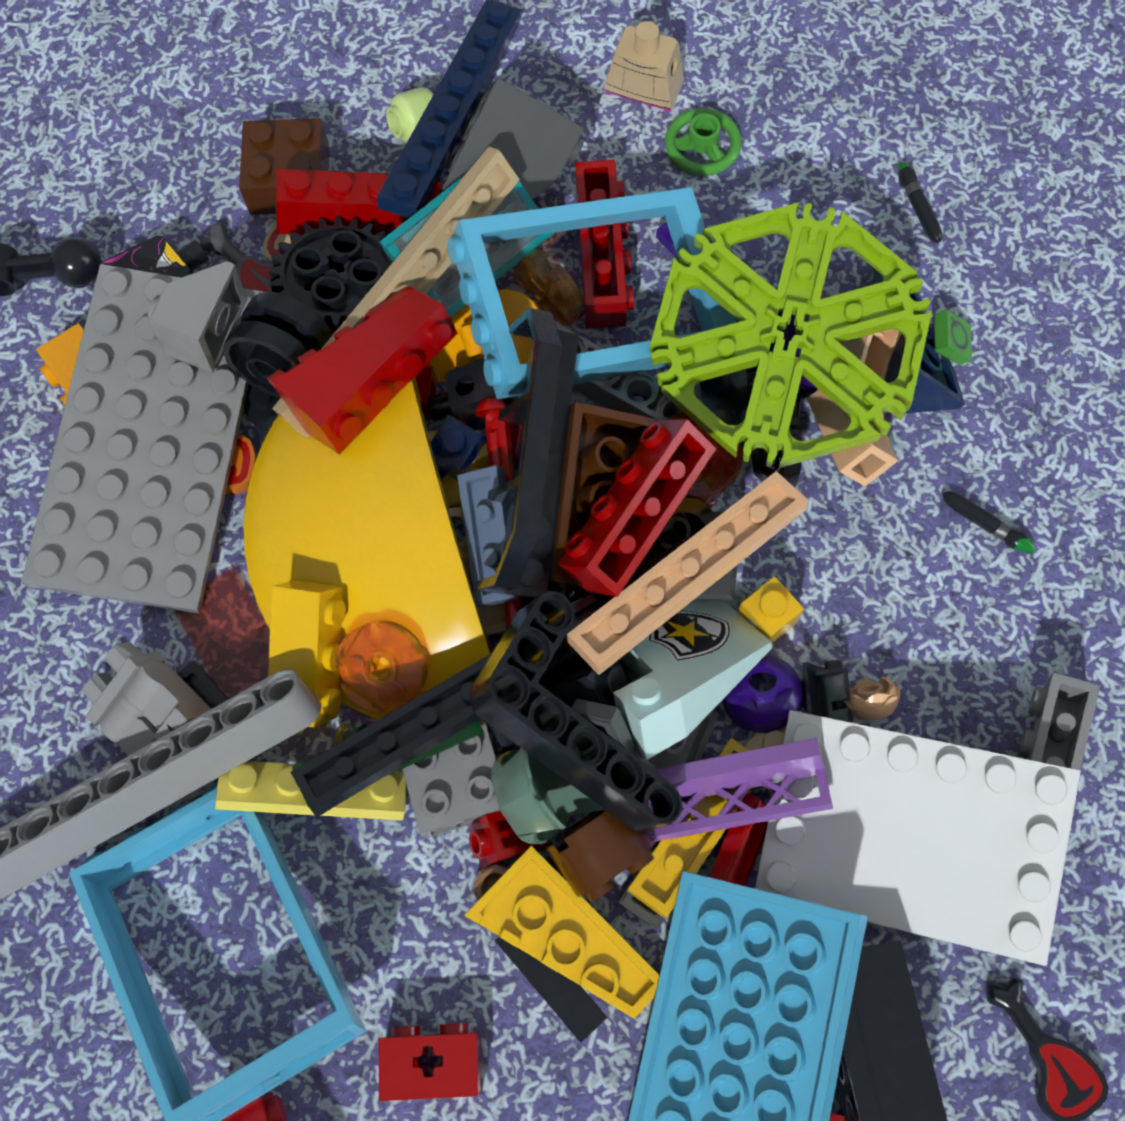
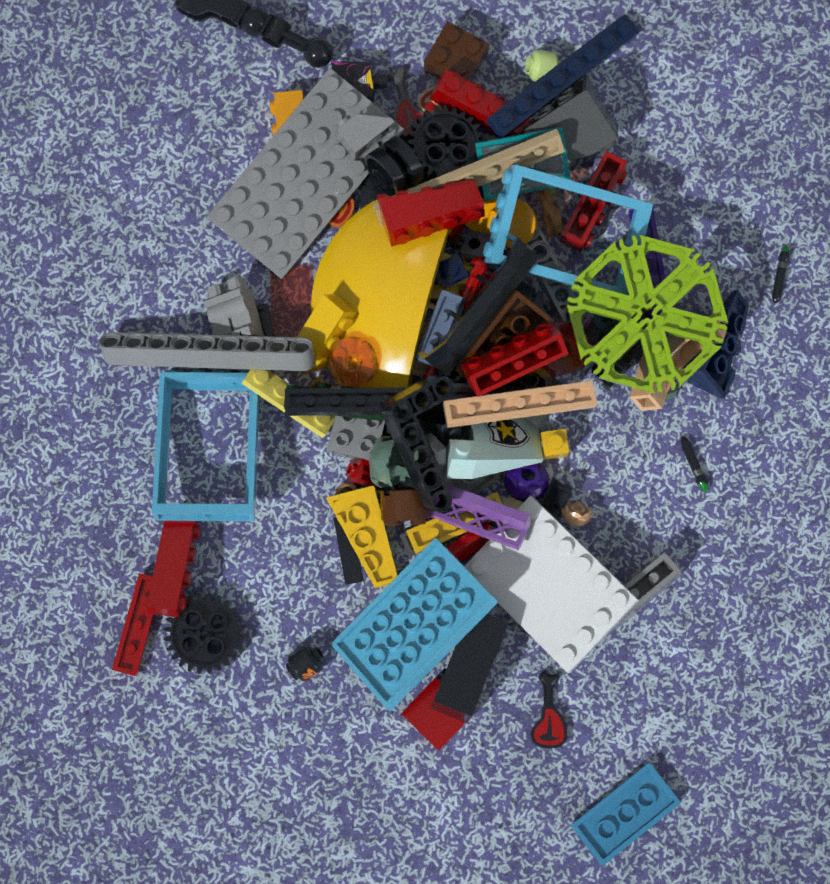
camera: 30 degrees right, 10 degrees up
red brick [378,1023,482,1101] -> none
tan torso [604,21,684,112] -> none
bright green piece [665,108,742,176] -> none
bright green tile [934,309,972,365] -> none

